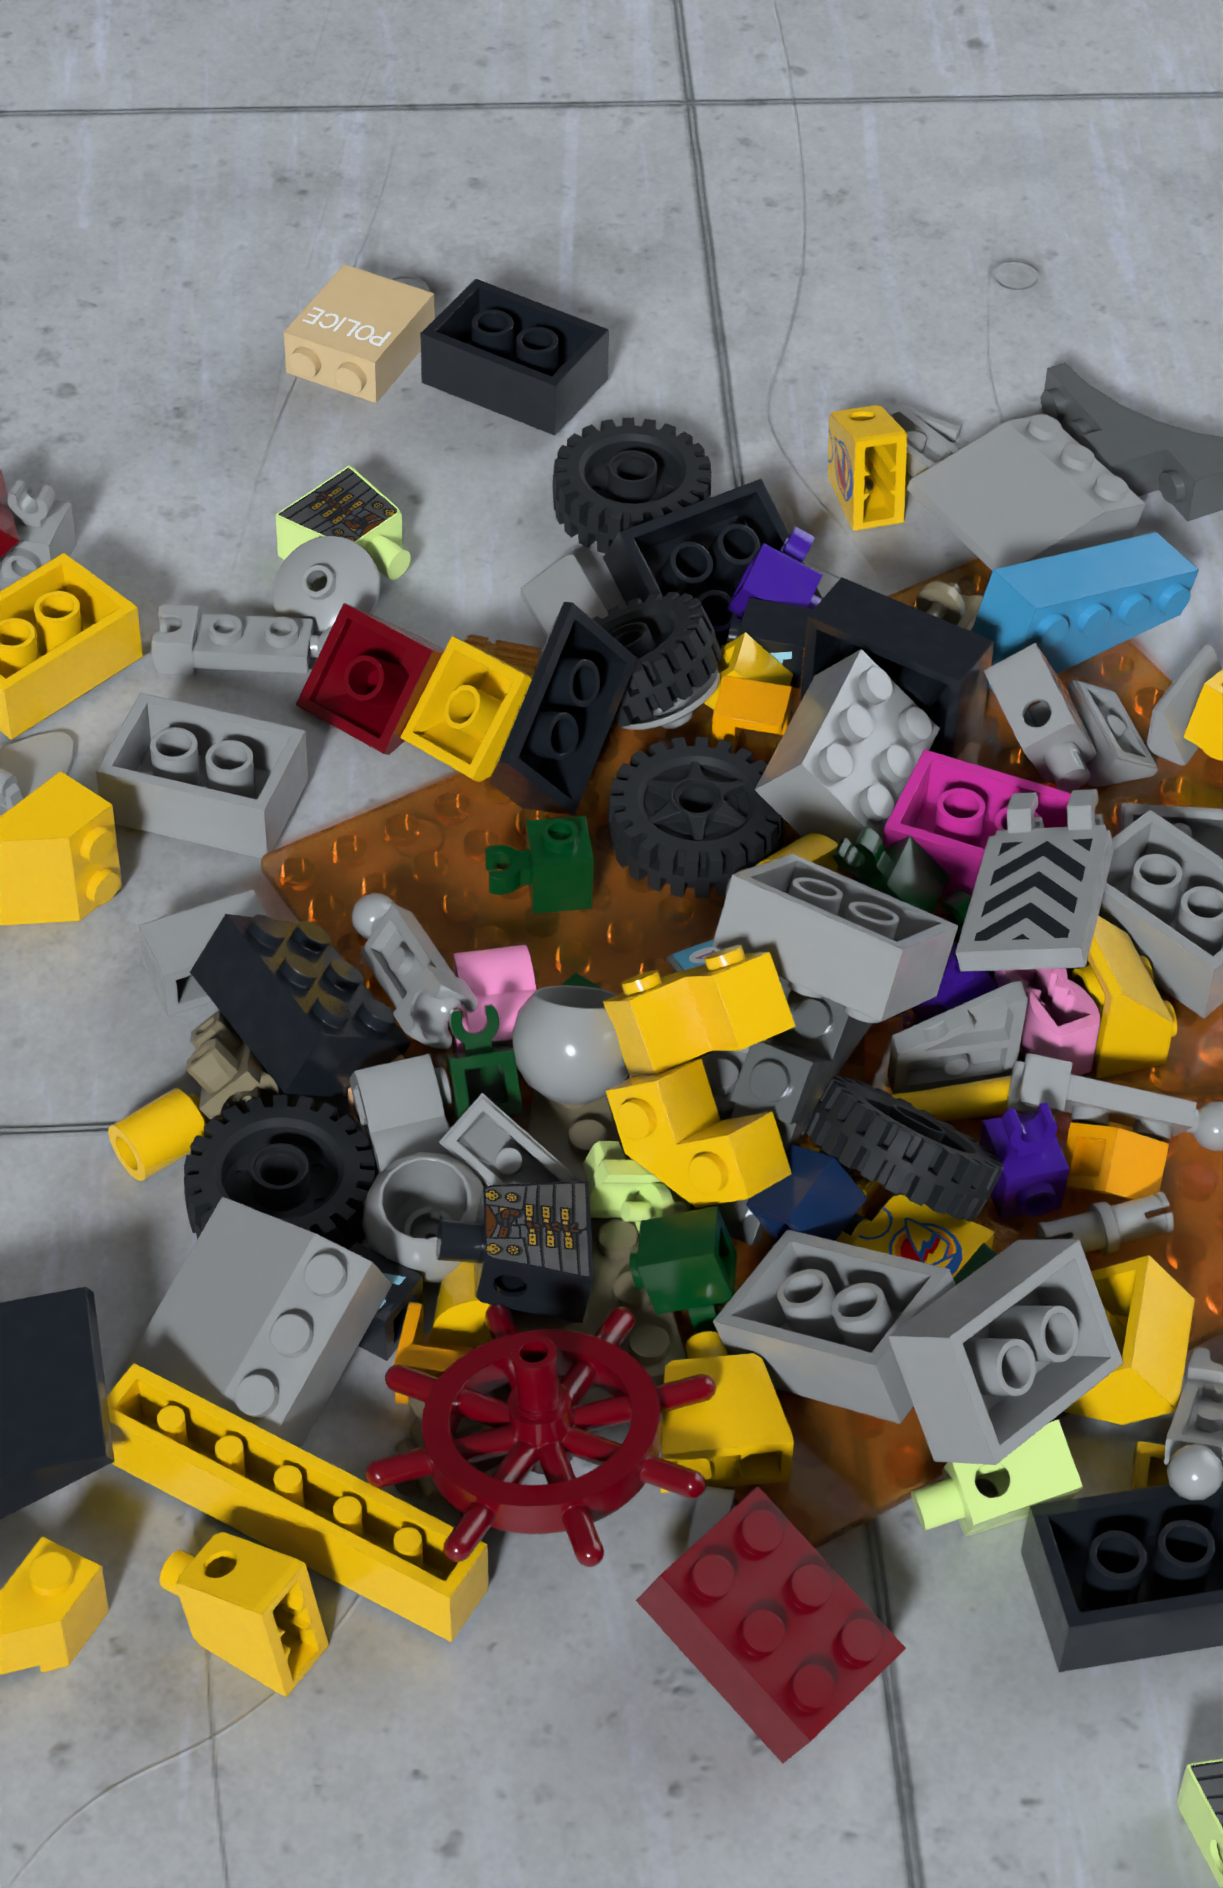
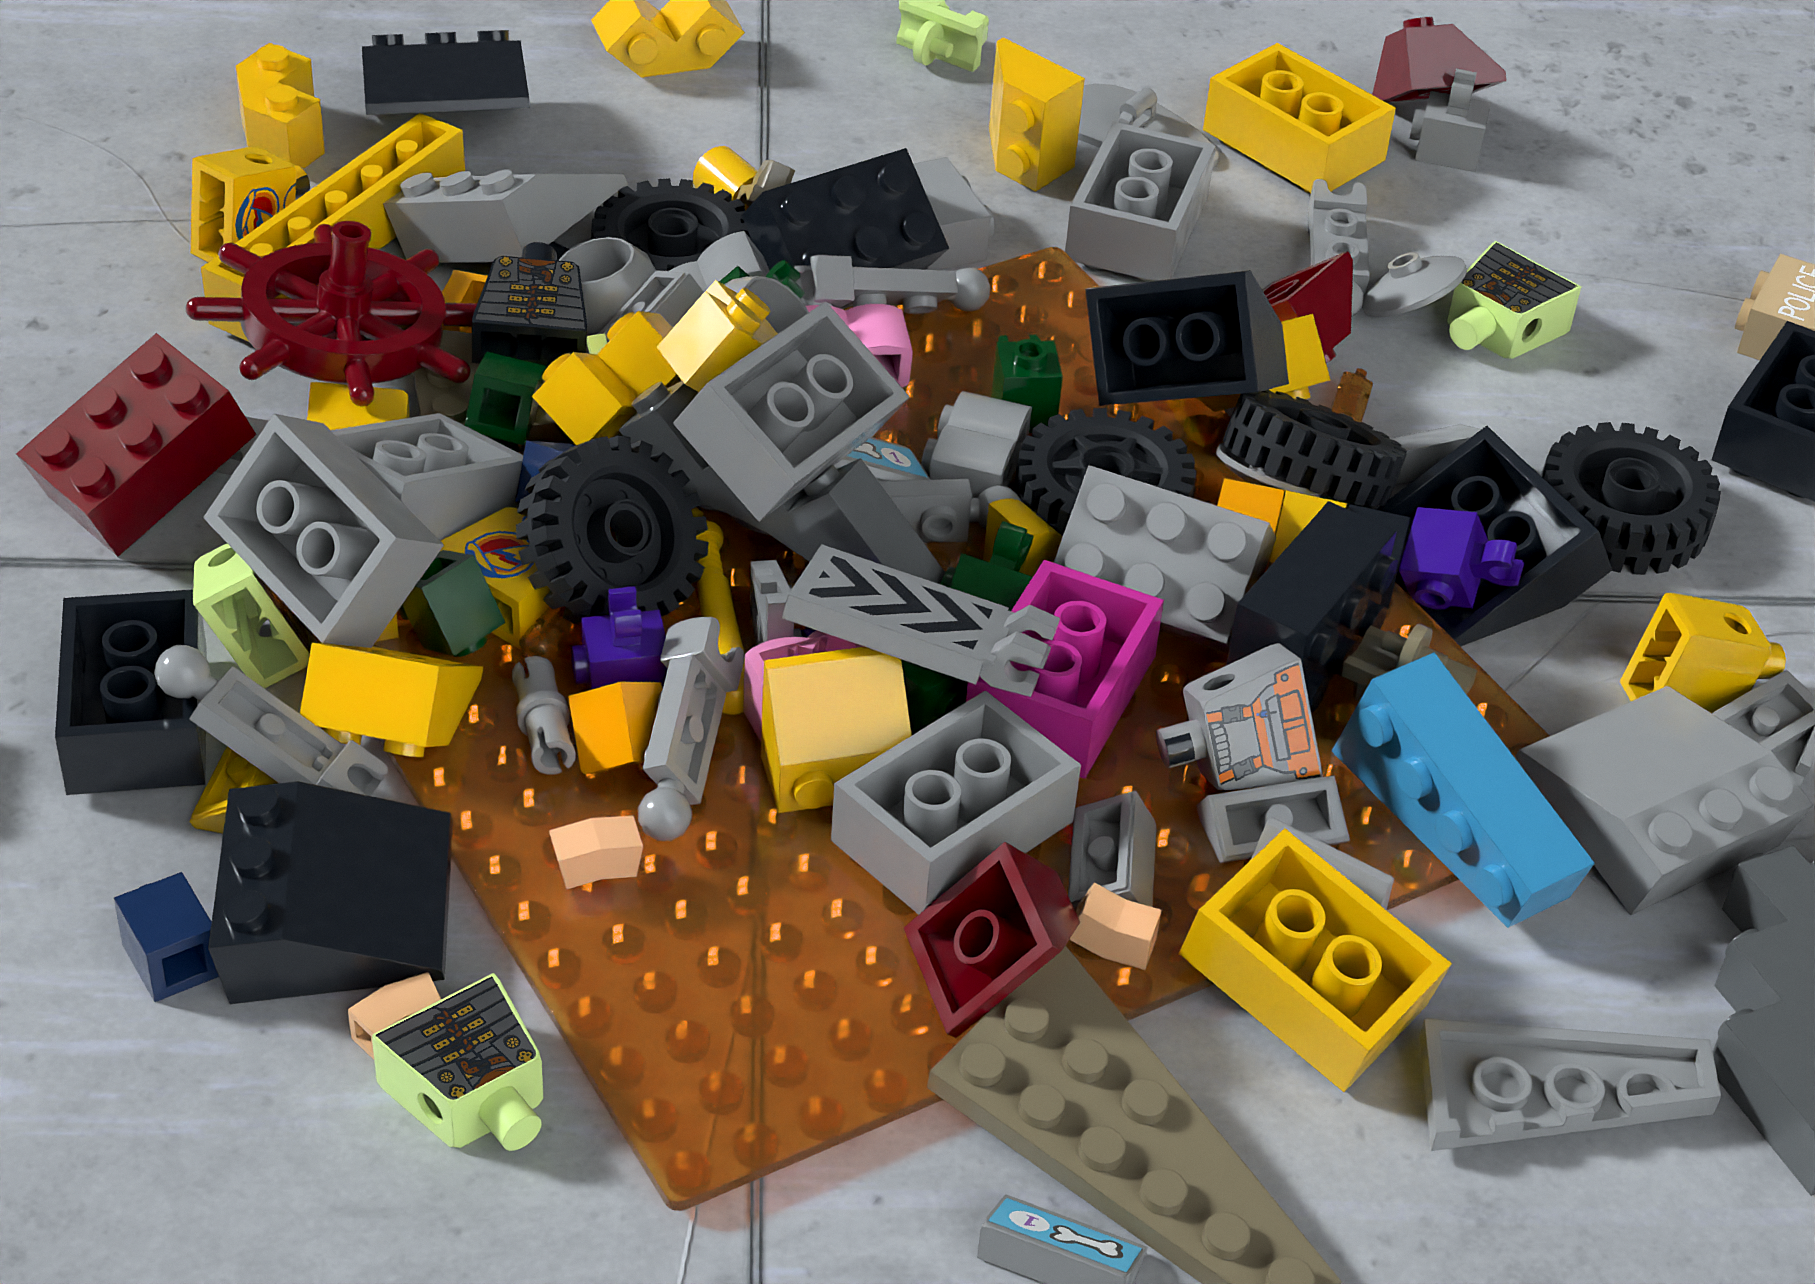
camera: 90 degrees right, 5 degrees down
none -> light grey brick [921,391,1032,498]

